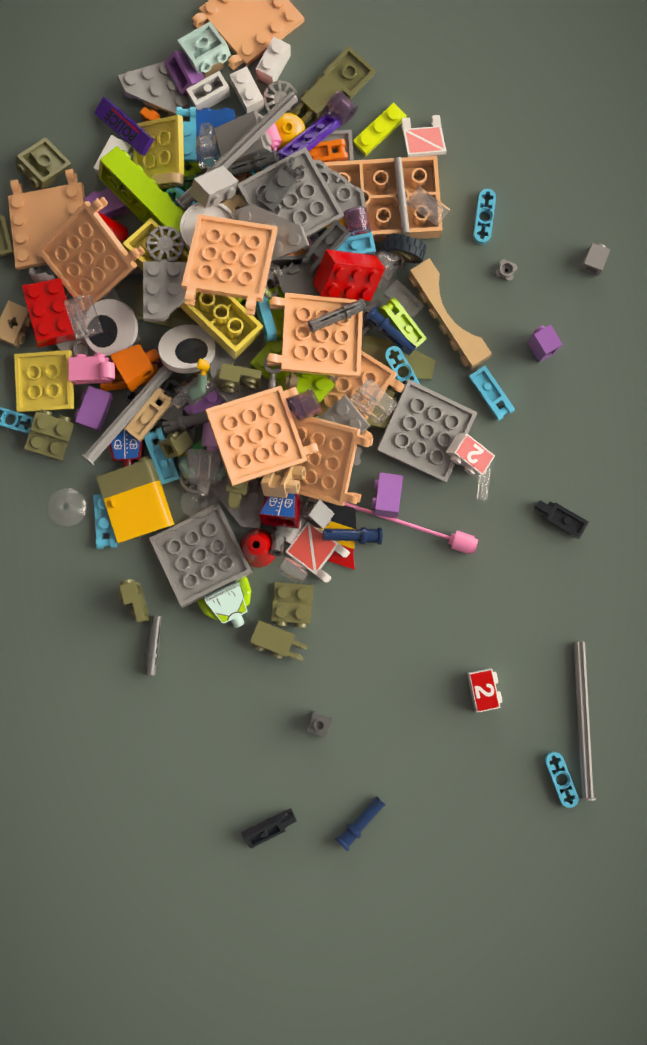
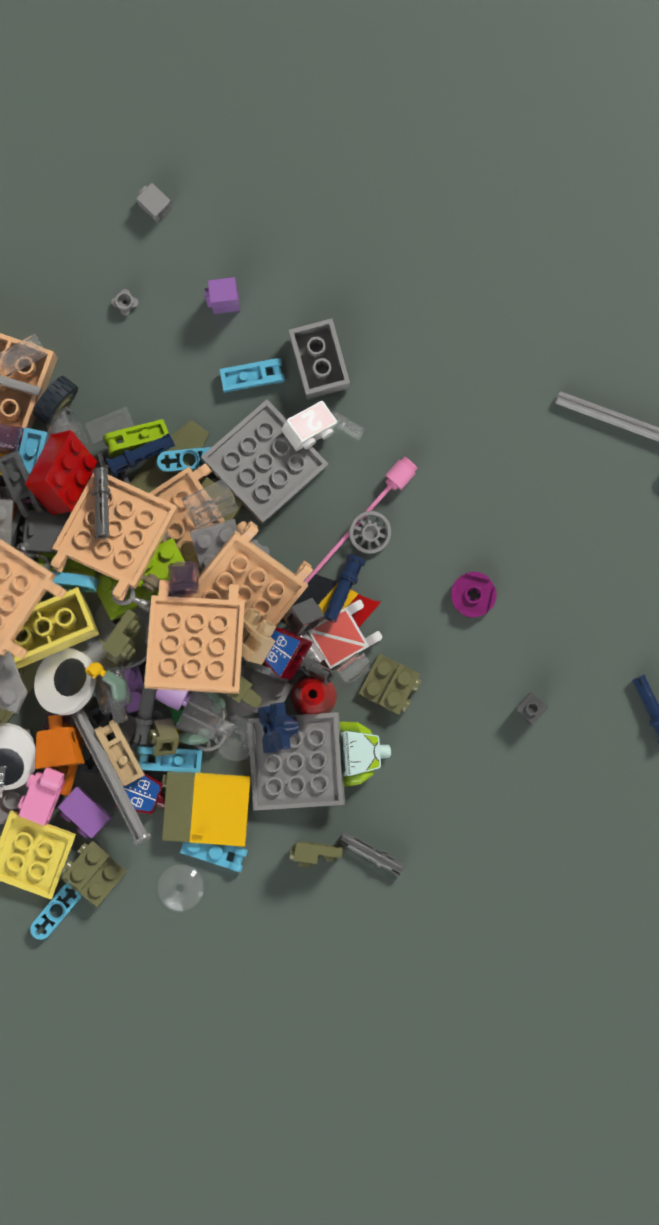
camera: 60 degrees left, 0 degrees up
black hinge [241,809,297,848] -> none
olive hinge [250,620,308,661] -> none
medium lavender brick [371,473,403,518] -> none
tan arch [408,258,492,370] -> none
red brick [467,668,502,713] -> none
medium azure beam [473,189,496,245] -> none
black hinge [534,500,589,539] -> none
none -> dark blue plant [258,702,299,754]
none -> light grey brick [289,318,350,400]
none -> light grey wheel [349,511,391,553]
none -> magenta plate [451,572,497,618]

